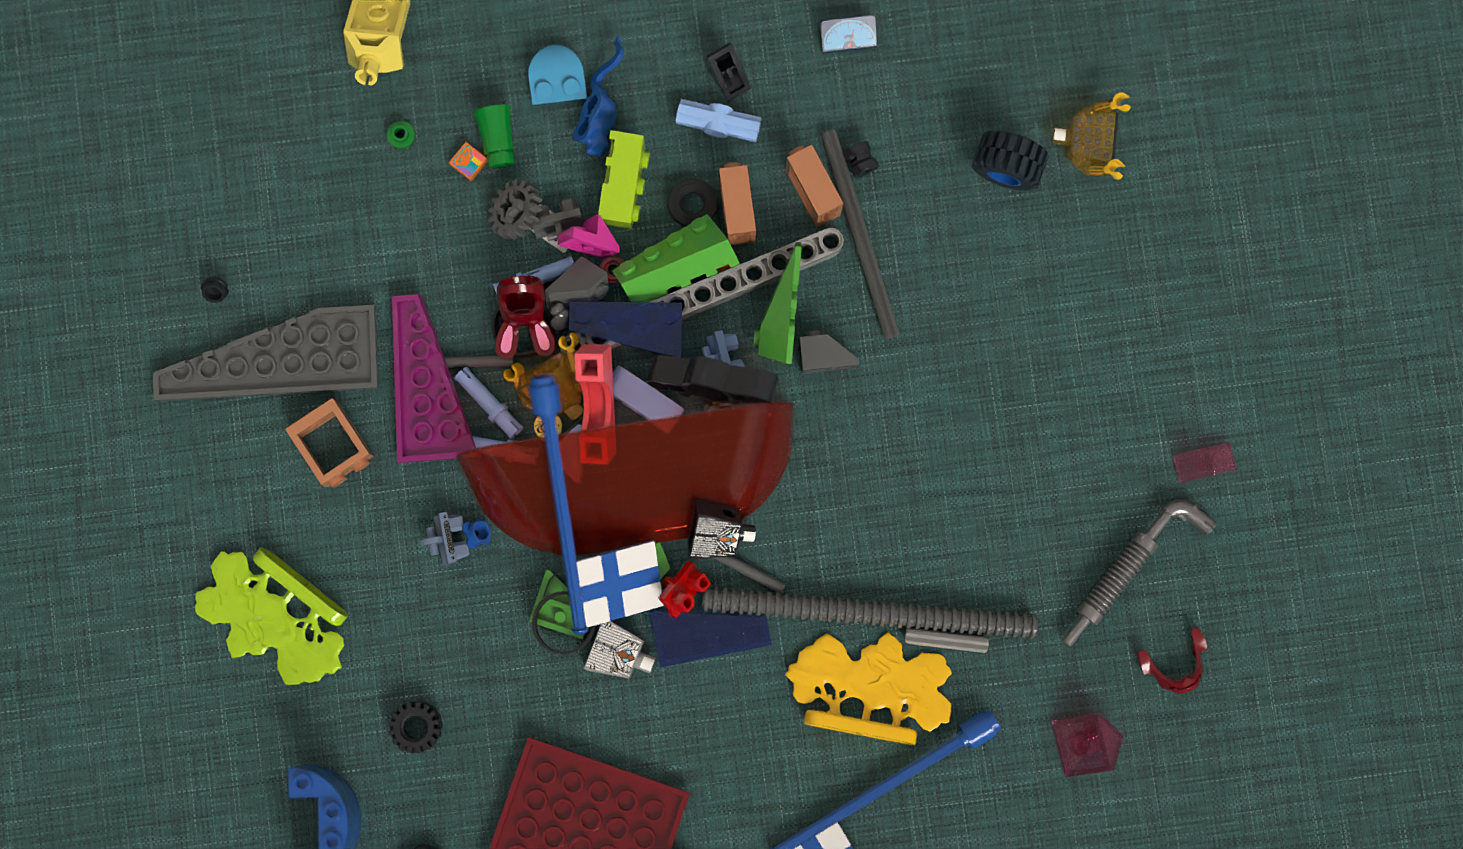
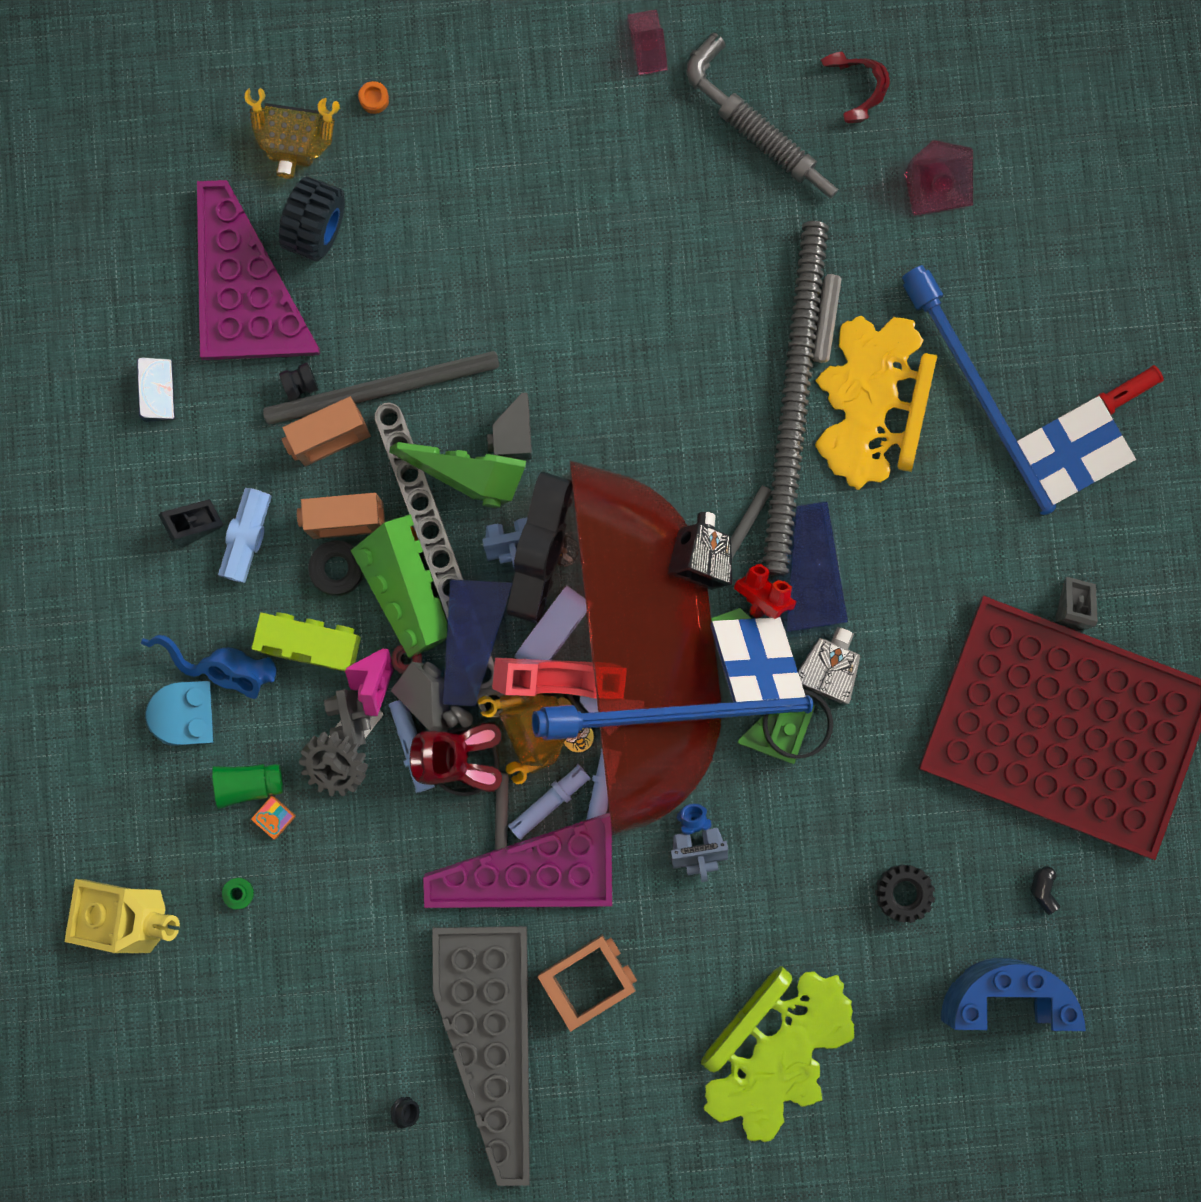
camera: 85 degrees left, 0 degrees up
none -> magenta wing [197,180,320,360]
none -> orange tile [358,81,389,114]

